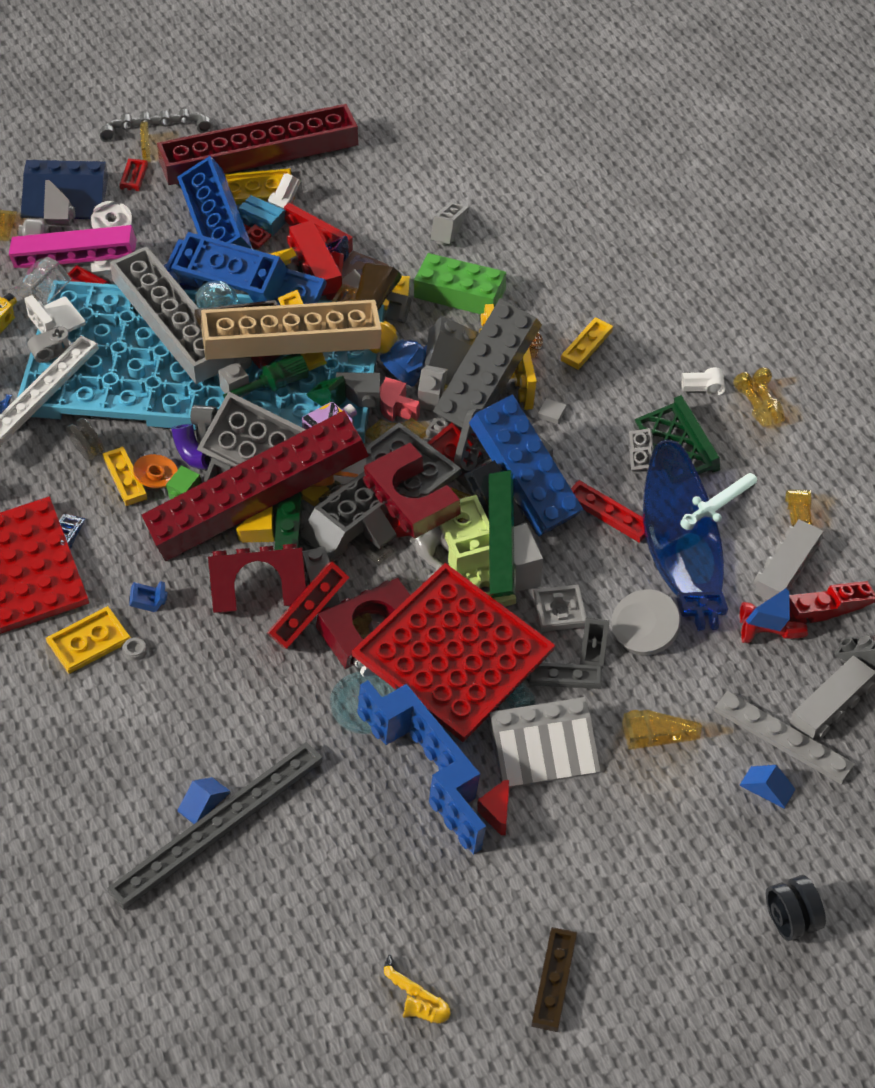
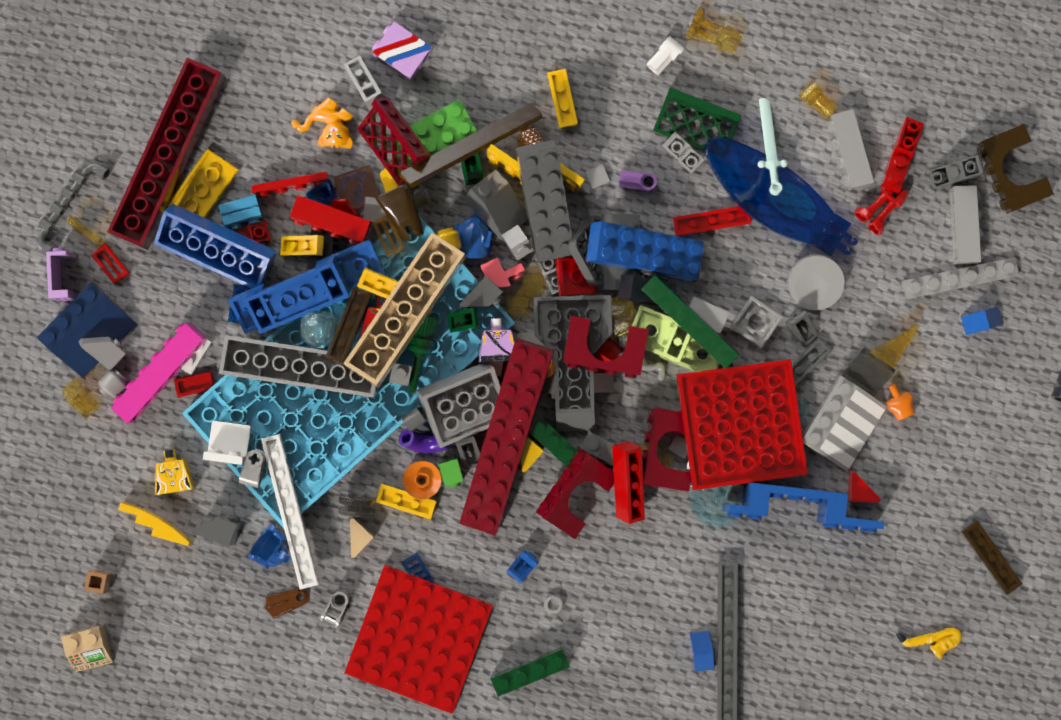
camera: 45 degrees left, 35 degrees up
clear slope [9,257,72,306] -> none
yellow tile [46,606,131,674] -> none
white plate [91,201,132,229] -> none
white piece [268,173,301,209] -> none
blue slope [746,588,790,631] -> none
none -> lavender panel [46,248,78,301]
none -> light orange animal [291,97,353,149]
none -> tan slope [350,518,375,558]
none -> dark red fence [357,97,430,186]
none -> panel [372,22,433,82]
none -> dark brown tile [400,103,543,188]
none -> dark green slope [461,153,483,186]
none -> dark green arch [490,647,570,697]
none -> medium lavender piece [619,170,657,192]
none -> clear smoke tile [842,349,896,396]
none -> orange piece [886,383,916,421]

